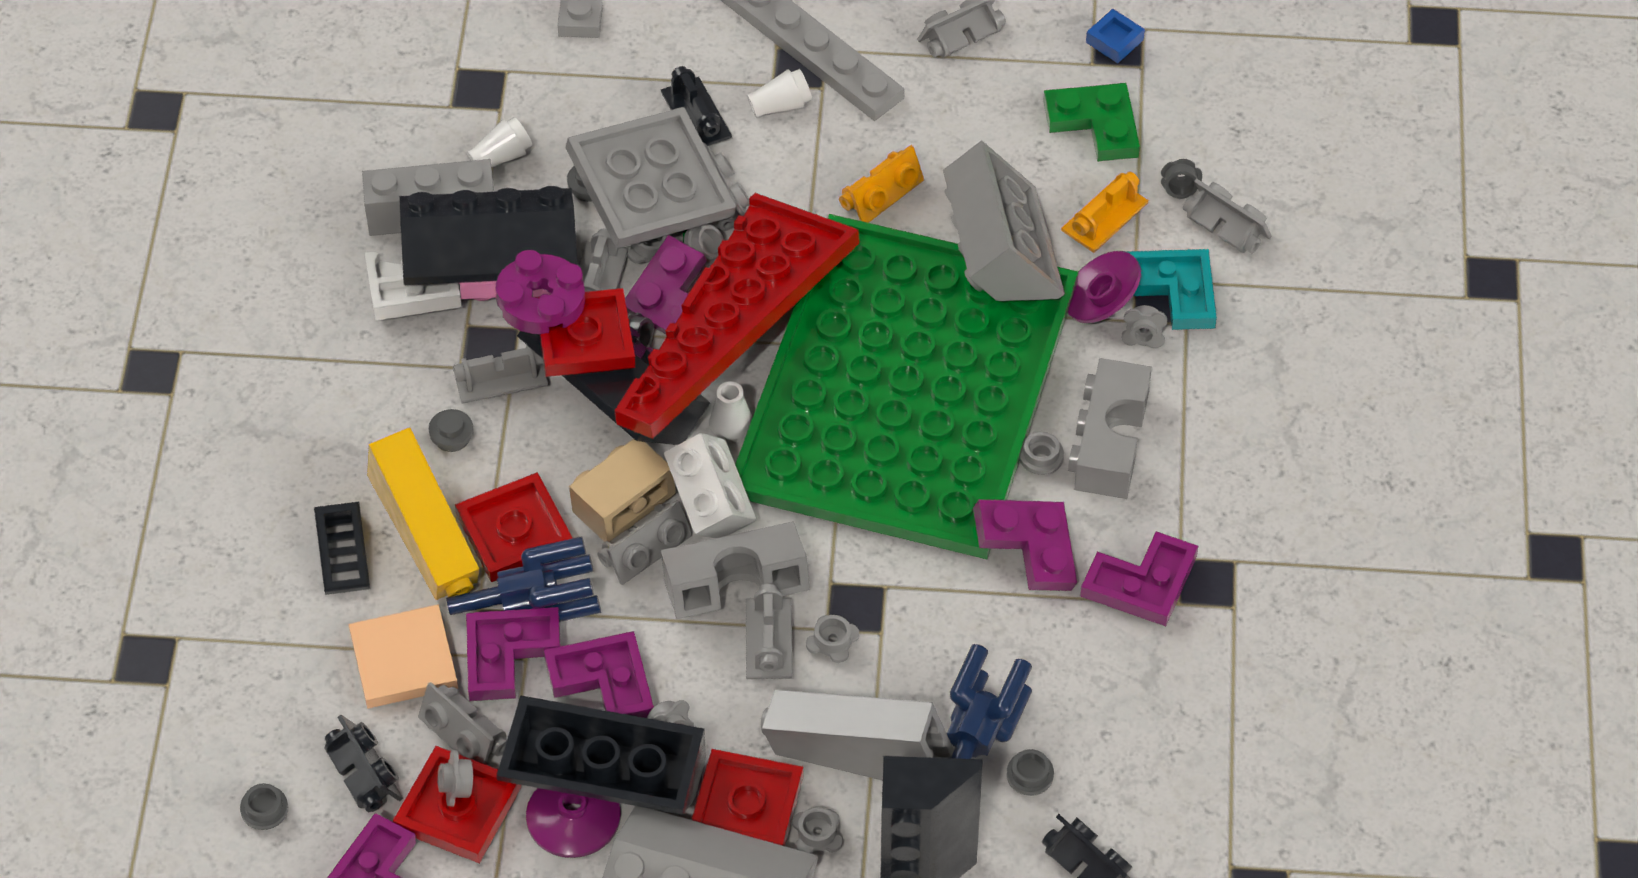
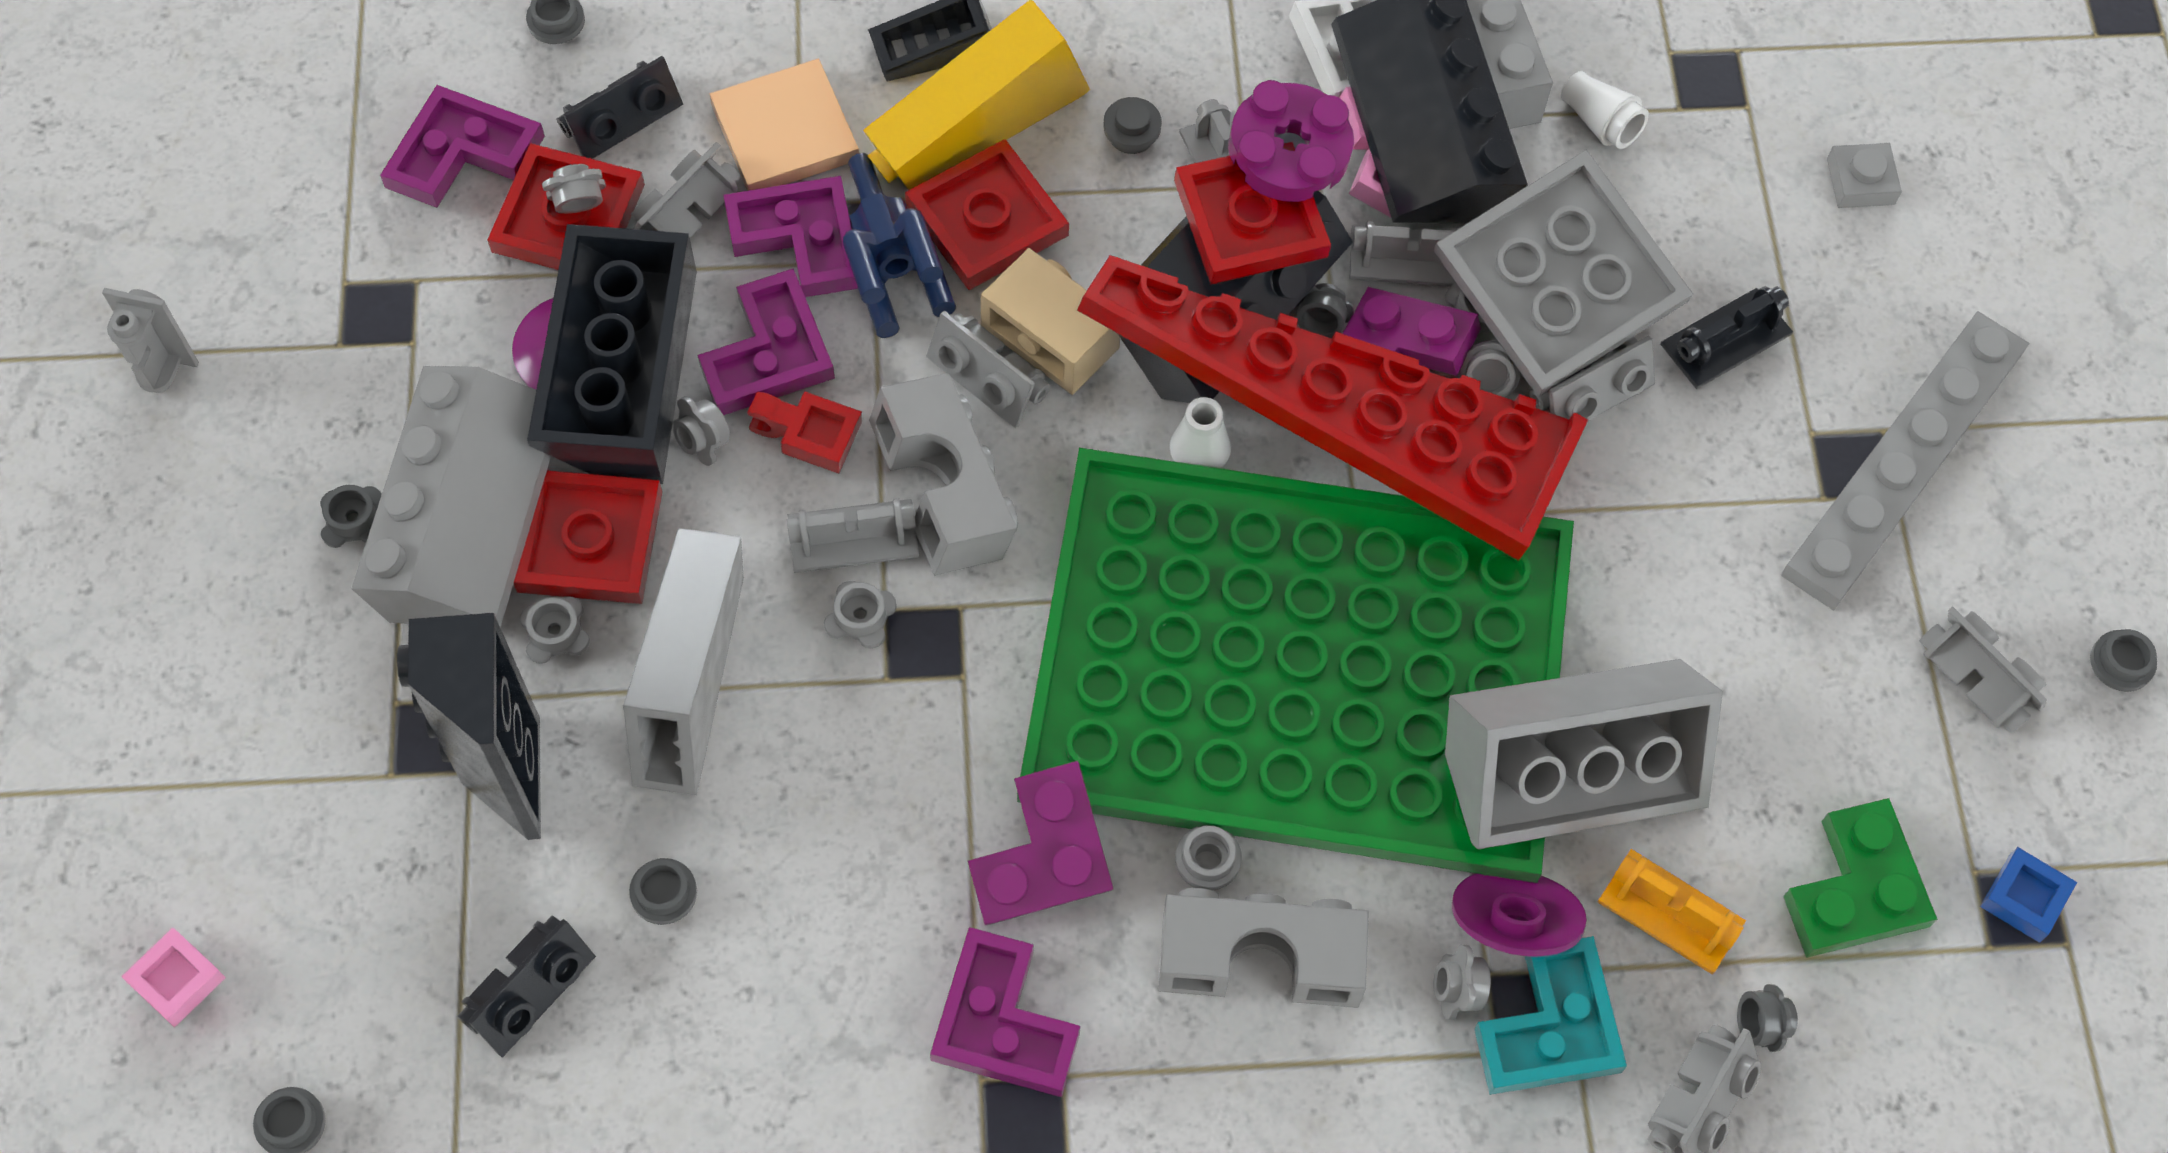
camera: 80 degrees right, 10 degrees up
white brick [664,433,757,538] -> none
white cone [747,69,812,118] -> none
light orange hinge [839,145,925,223] -> none
dark blue plant [947,644,1032,759] -> none
none -> red plate [747,391,862,474]

